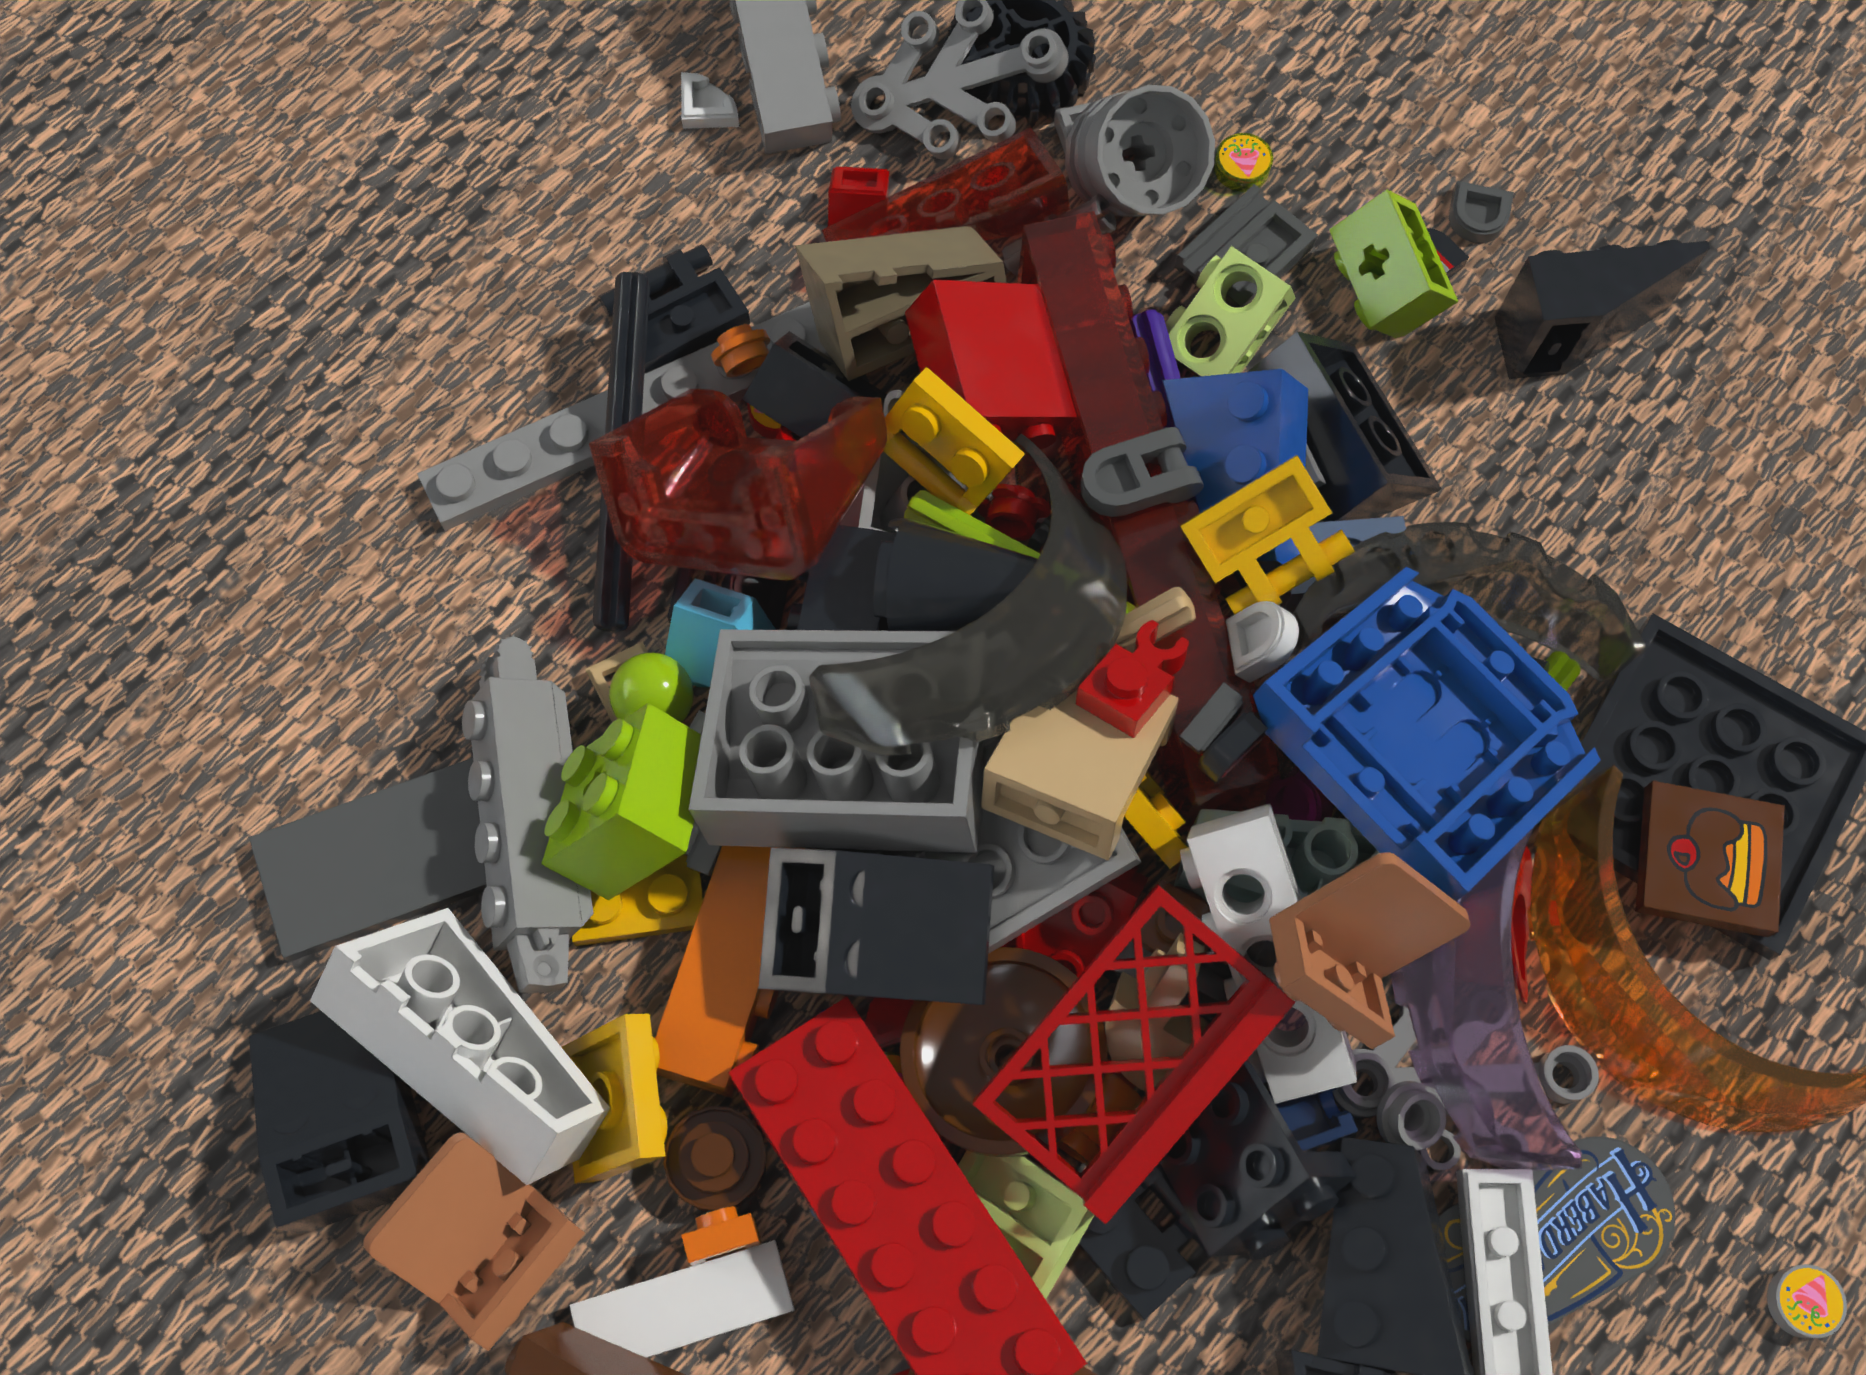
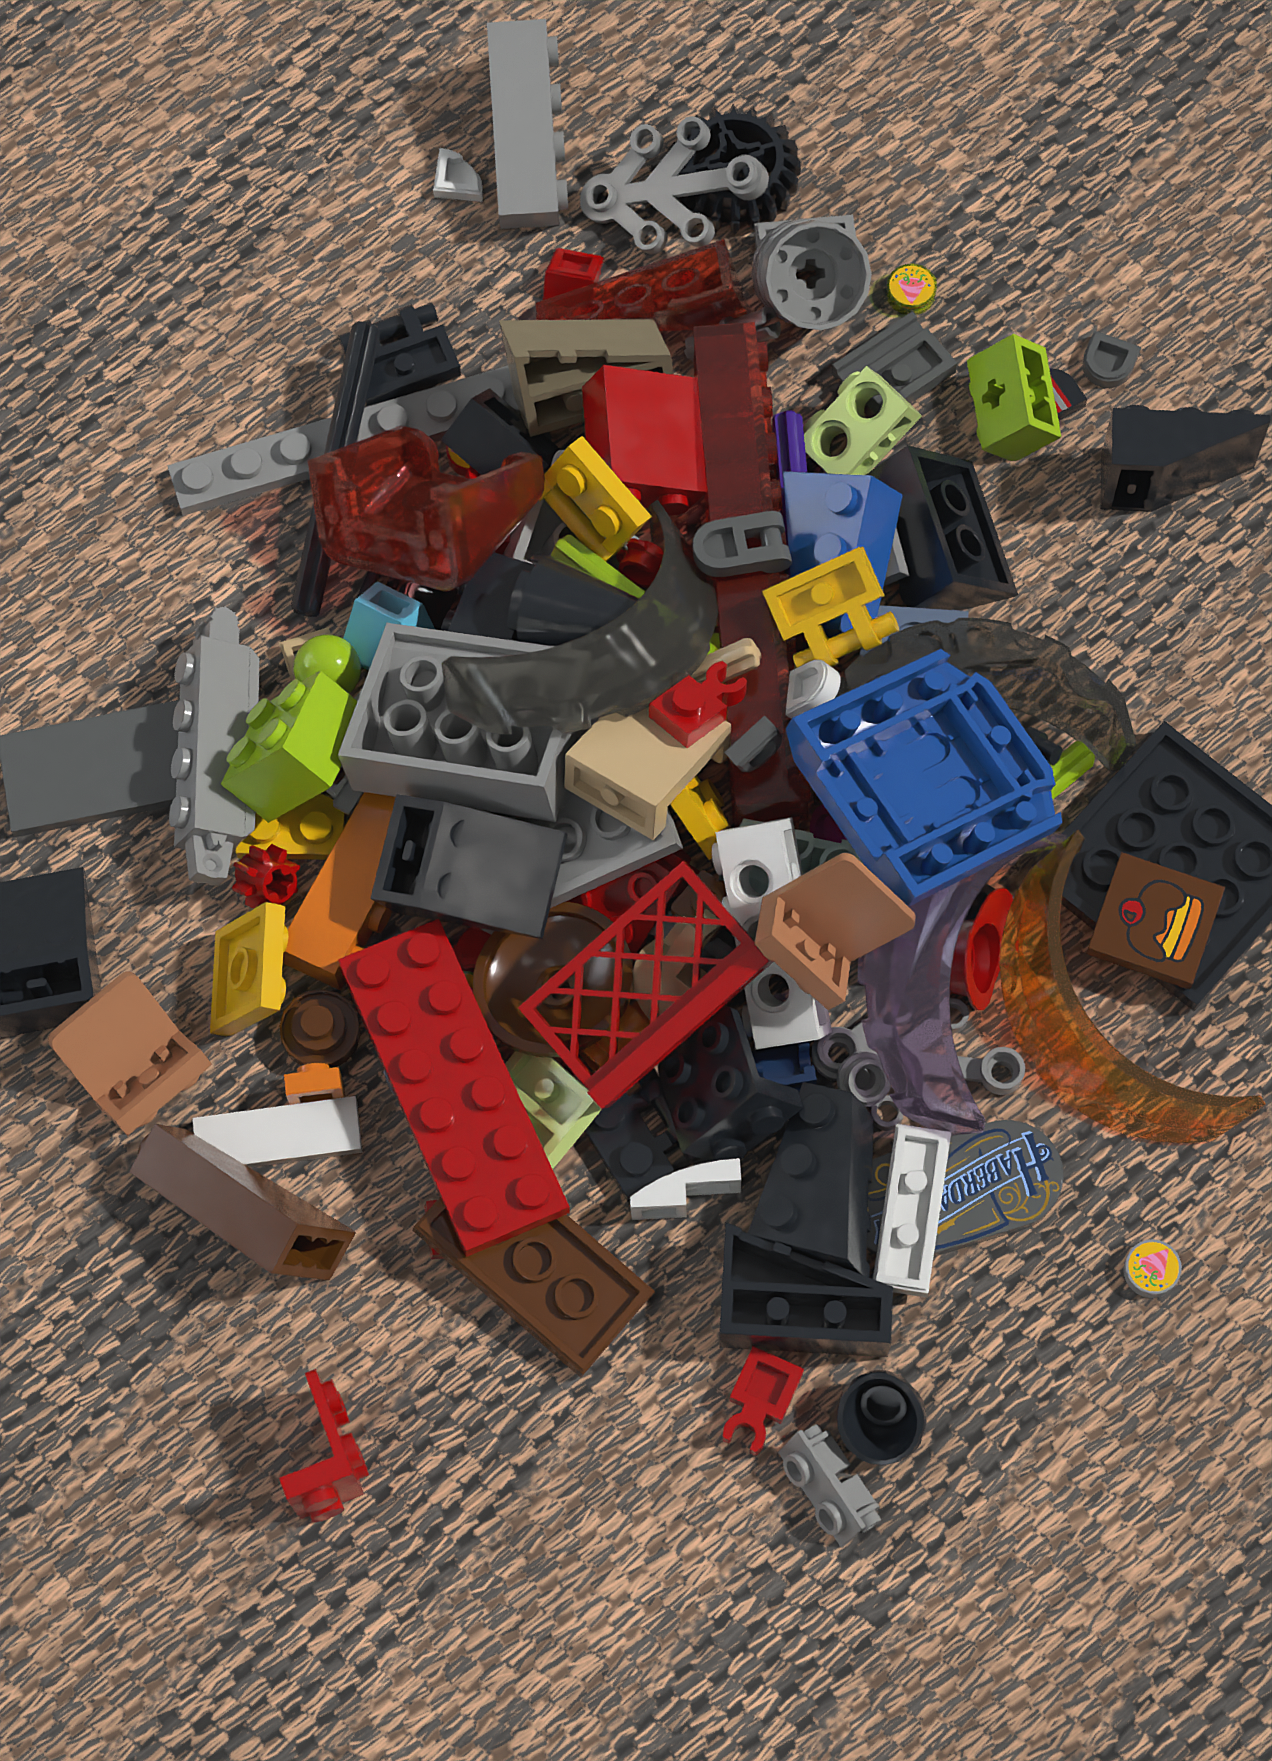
camera: 15 degrees right, 0 degrees up
white wedge [310,908,610,1185] -> none
orange plate [711,324,770,377] -> none
black tile [1198,711,1268,785] -> none
none -> red gear [232,844,300,909]
none -> white slope [630,1158,741,1220]

